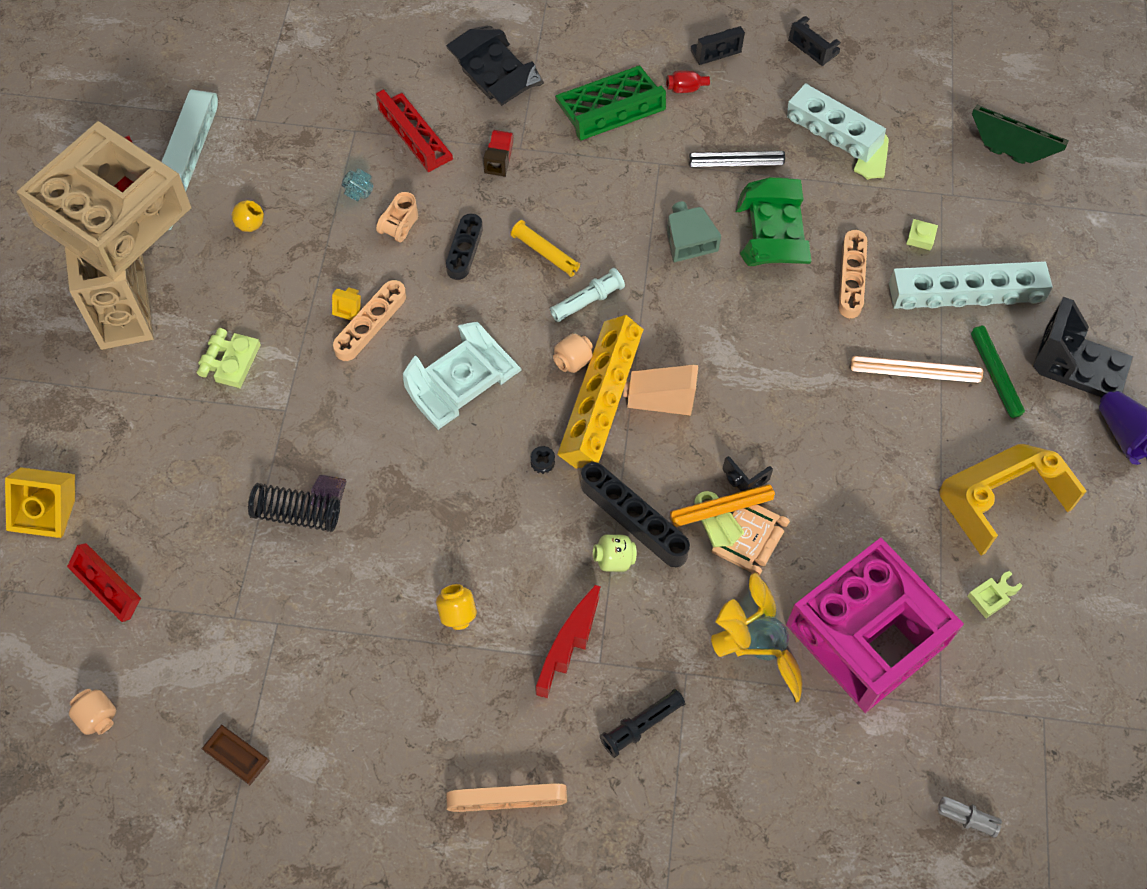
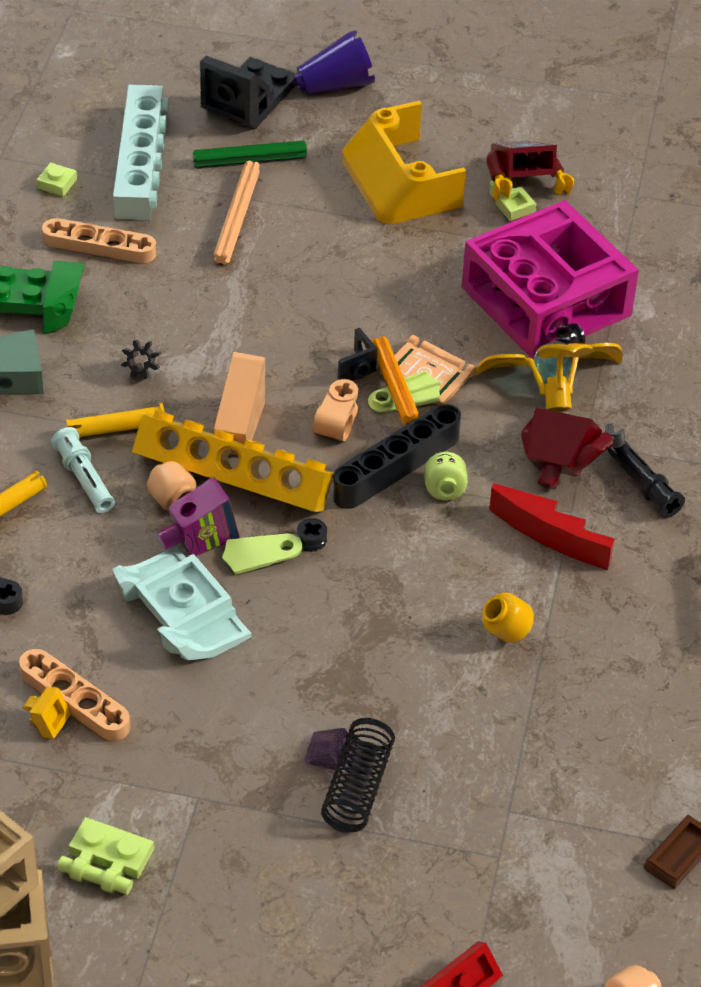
camera: 85 degrees left, 15 degrees down
none -> yellow pin [66,402,165,438]
none -> black gear [121,340,161,379]
none -> magenta torso [157,477,240,556]
none -> yellowish green piece [222,533,302,575]
none -> light nougat piece [312,379,358,442]
none -> dark red torso [486,141,574,200]
none -> dark red torso [520,407,625,489]
none -> black bush [555,323,585,345]

